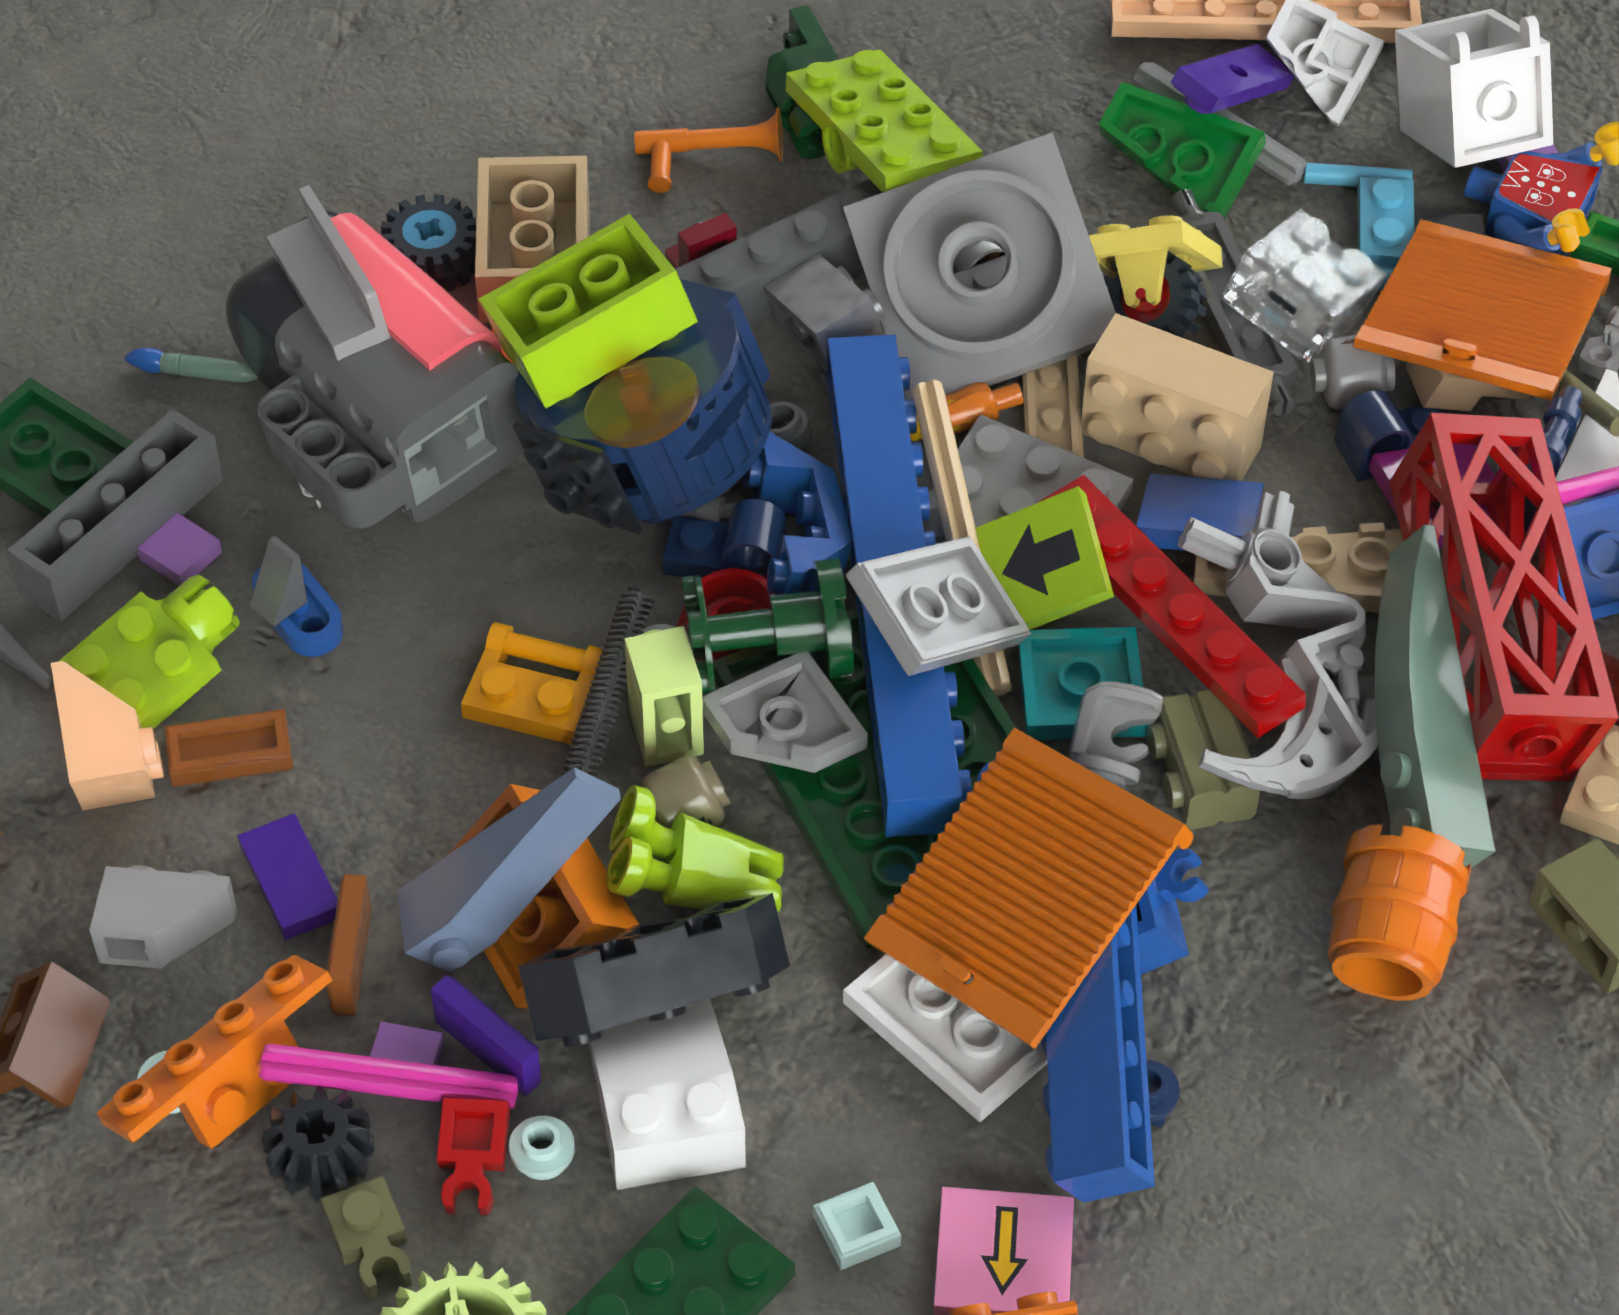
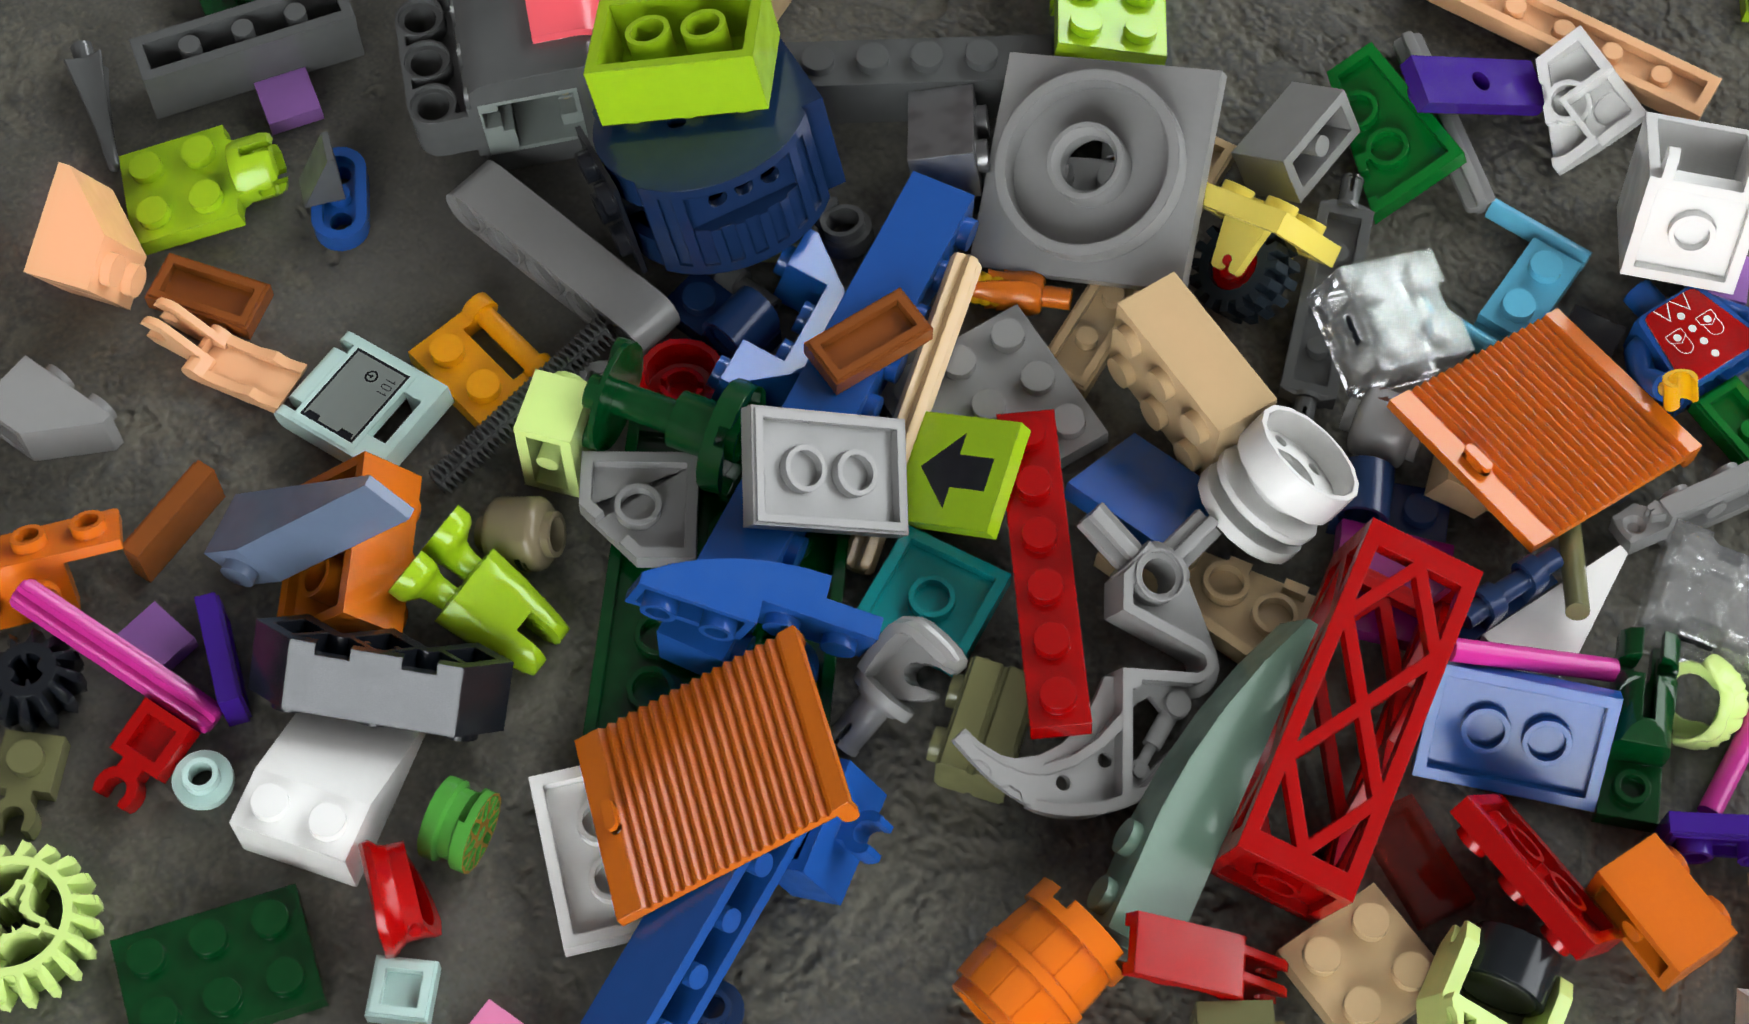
camera: 30 degrees right, 10 degrees up
dark purple tile [237,813,338,940] -> none
clear orange piece [585,357,700,448] -> none
dark red bracket [665,213,737,269] -> none
none -> light nougat arm [140,297,307,413]
none -> light aqua container [274,331,454,466]
none -> red hat [358,840,442,959]
none -> bright green wheel [417,775,501,874]
none -> light grey beam [446,160,680,357]
none -> blue slope [624,558,884,658]
none -> dark orange tile [804,287,934,395]
none -> arm [1121,910,1289,1004]
none -> white wheel [1198,405,1359,564]
none -> light grey brick [1231,82,1360,203]

